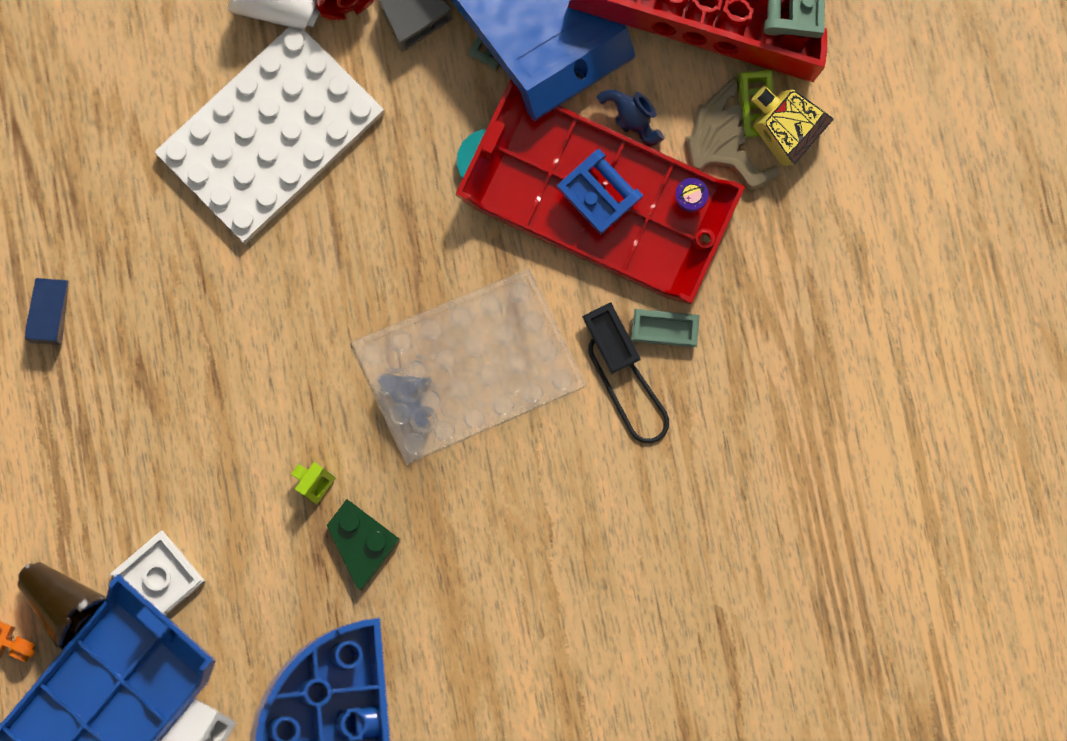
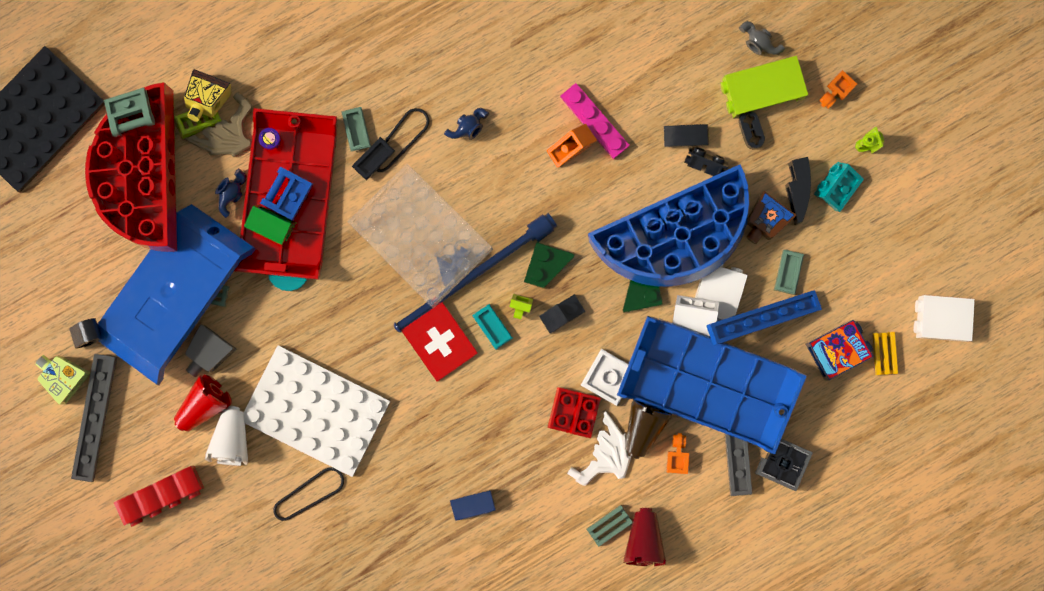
camera: 115 degrees left, 5 degrees up
none -> green hinge [244,205,296,245]
none -> black piece [273,467,344,521]
none -> flag [394,213,558,381]
none -> dark blue piece [444,107,489,140]
none -> teal tile [472,304,513,350]
none -> black slope [539,294,585,334]
none -> orange slope [547,124,597,168]
none -> red slope [547,387,601,439]
none -> dark pink plate [560,83,630,160]
none -> white animal [567,411,631,486]
none -> dark green wing [622,280,663,313]

